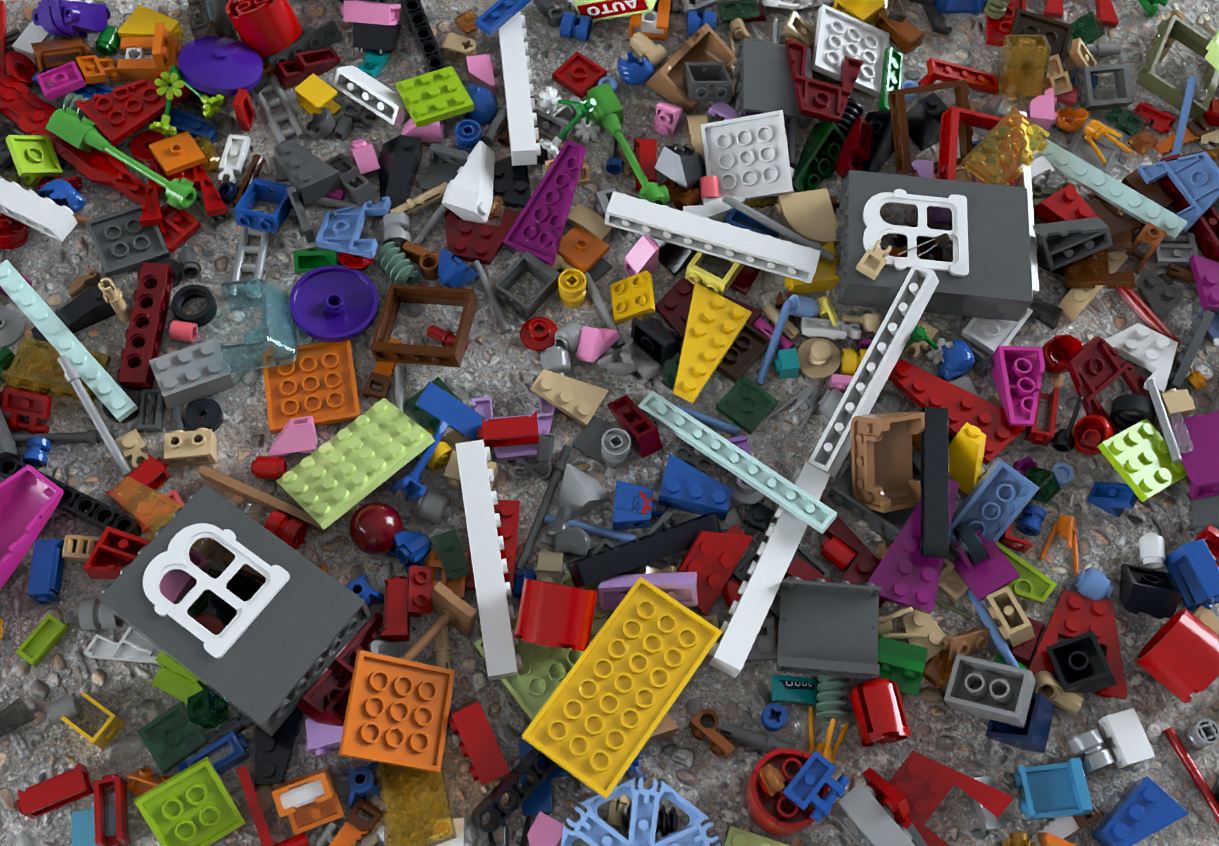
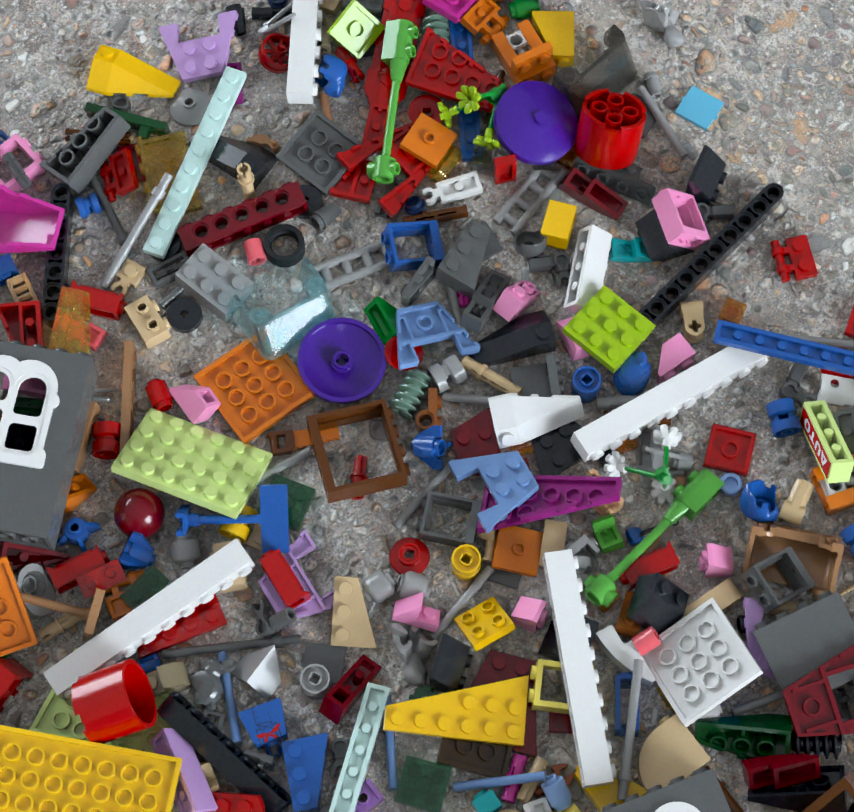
camera: 70 degrees right, 5 degrees up
none -> medium blue wing [448,451,539,534]
none -> bright green bracket [591,514,624,554]

